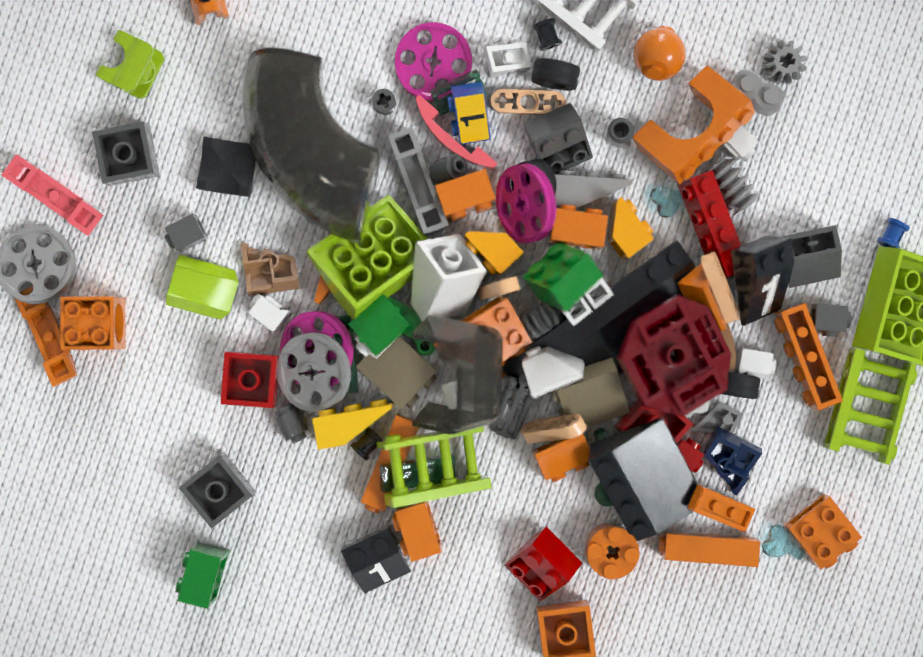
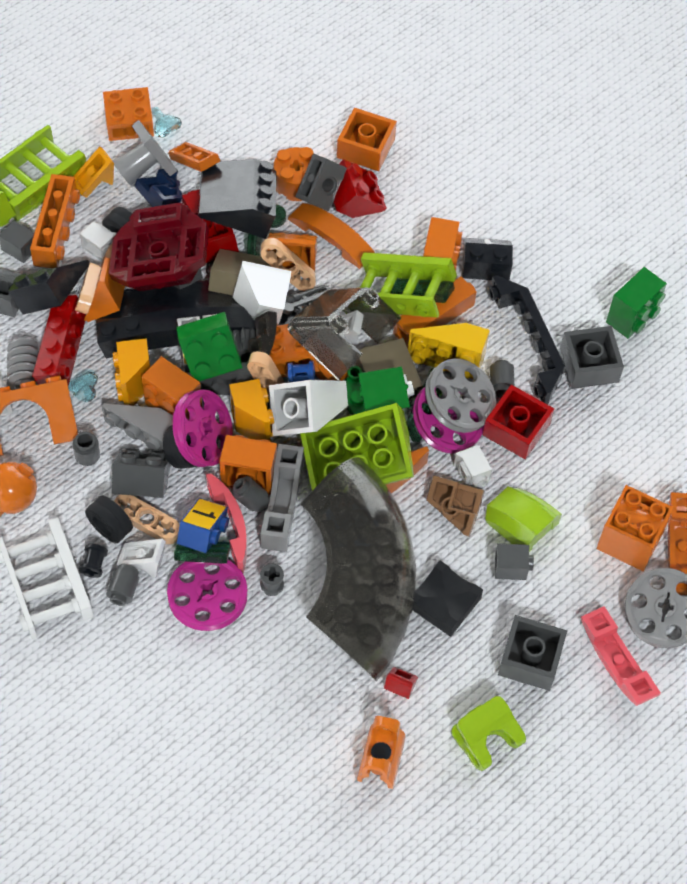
camera: 155 degrees left, 30 degrees down
orange brick [658,530,760,567] -> none
none -> light orange slope [73,146,114,197]
none -> dark grey brick [106,564,139,606]
none -> light grey plant [112,120,177,187]
none -> clear smoke slope [248,311,277,358]
none -> orange slope [288,203,375,269]
none -> blue bush [288,361,315,383]
none -> dark grey brick [295,153,347,211]
none -> red slope [384,667,418,699]
none -> black slope [489,275,565,405]

